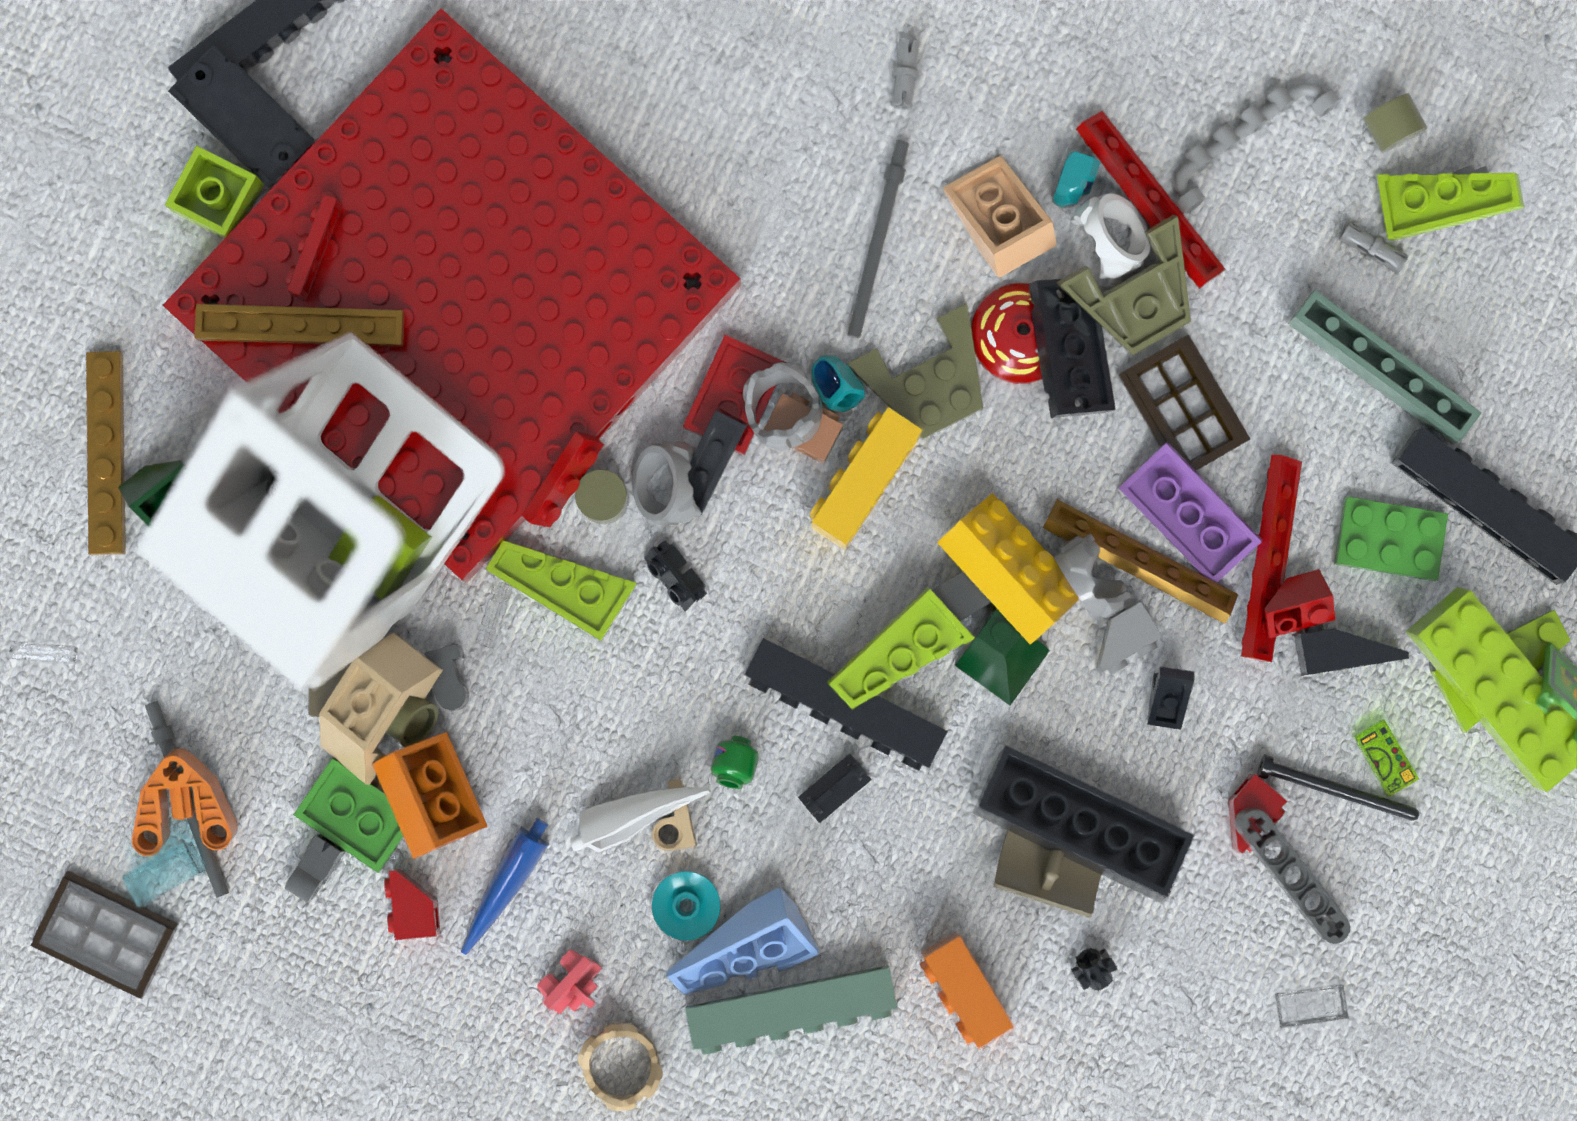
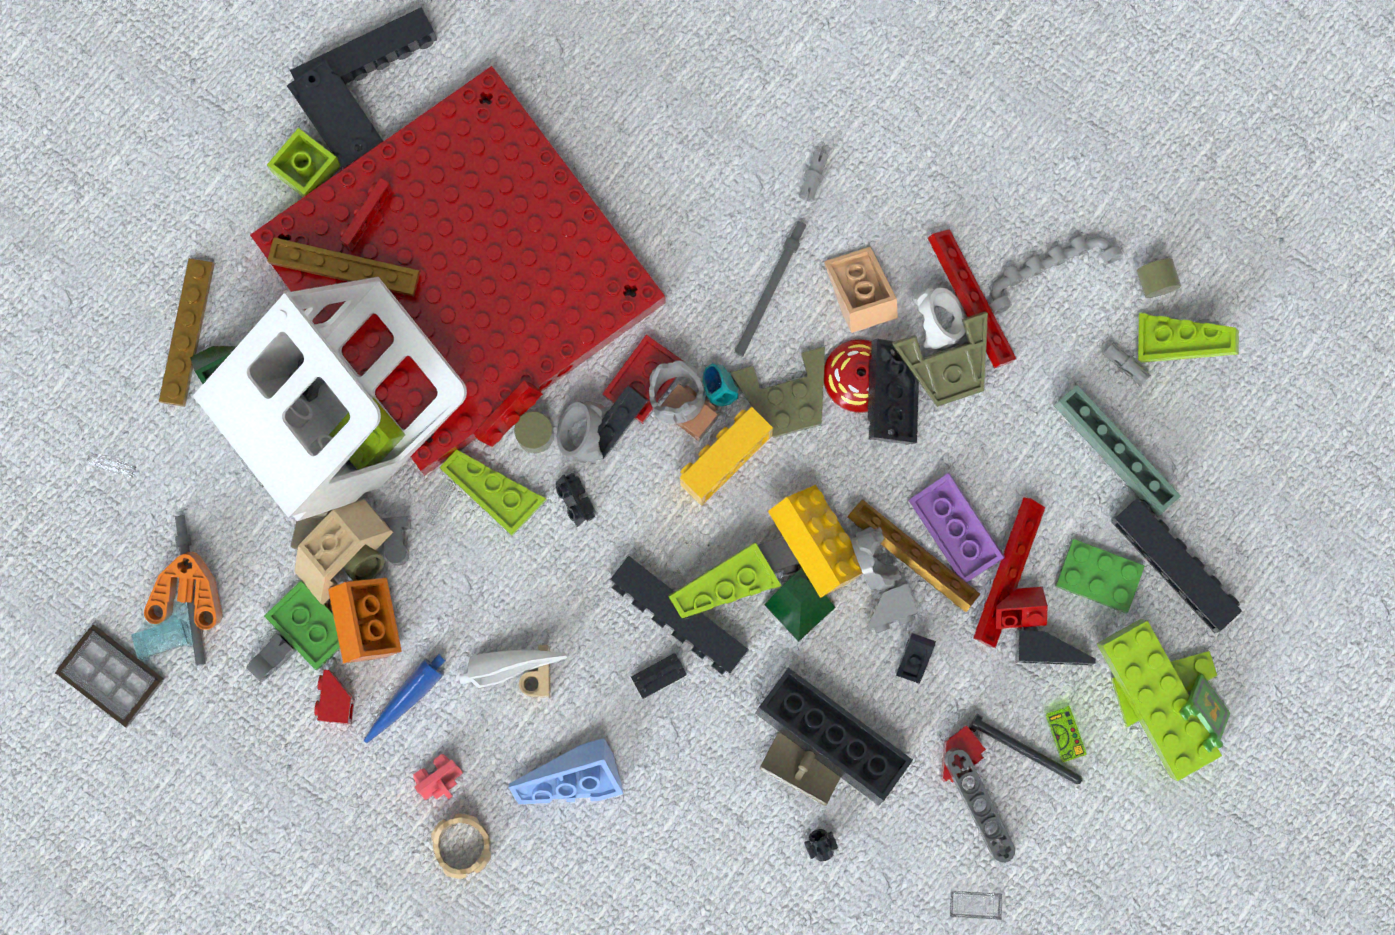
camera: 10 degrees right, 5 degrees down
teal dish [651,871,721,941] -> none
sand green brick [685,965,898,1054] -> none
green head [710,736,759,789] -> none
orange brick [919,932,1015,1049] -> none
teal rock [1052,151,1101,208] -> none
dark brown piece [1118,334,1251,471] -> none

